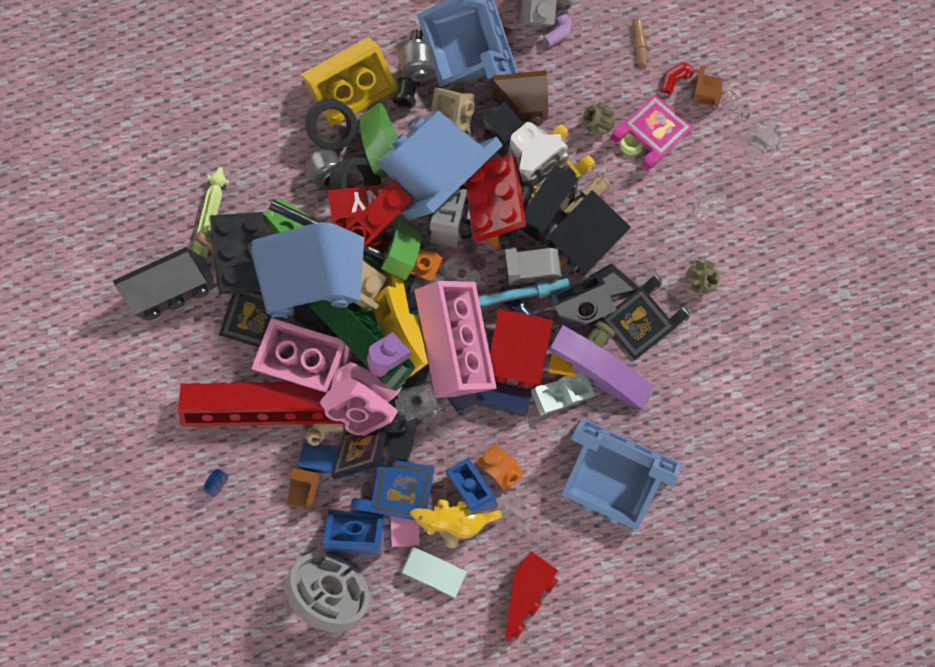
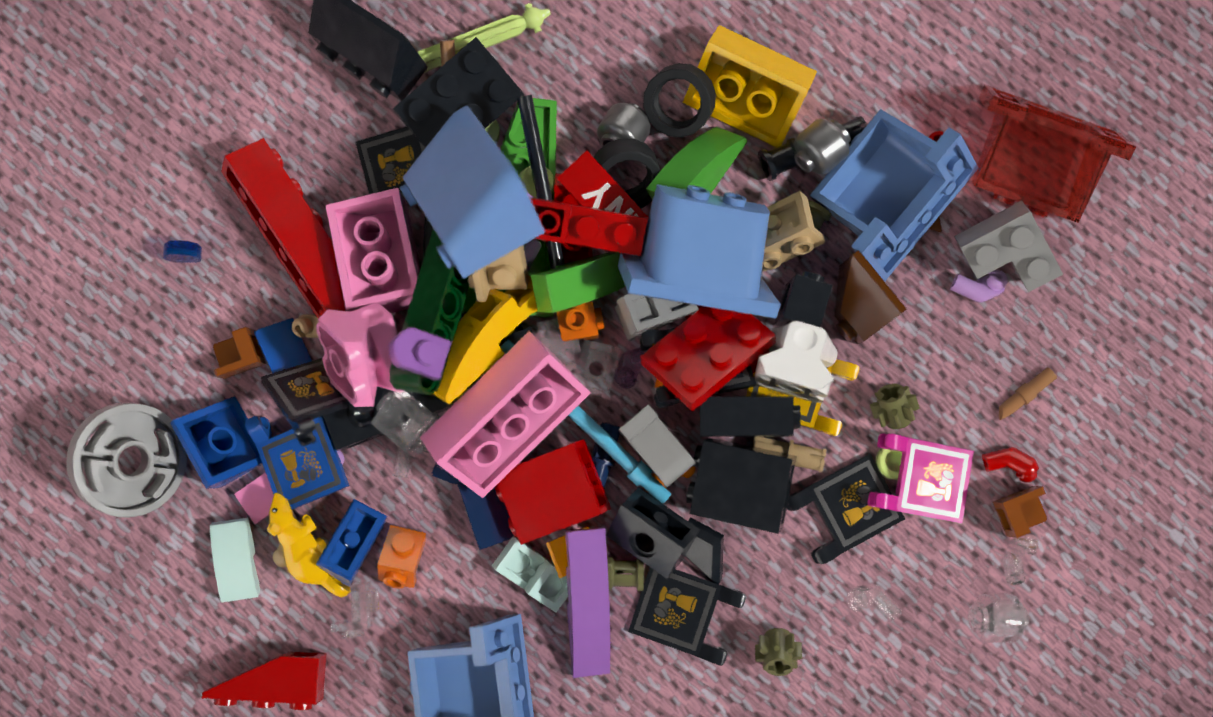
camera: 55 degrees right, 10 degrees up
none -> black flag [787,454,905,564]

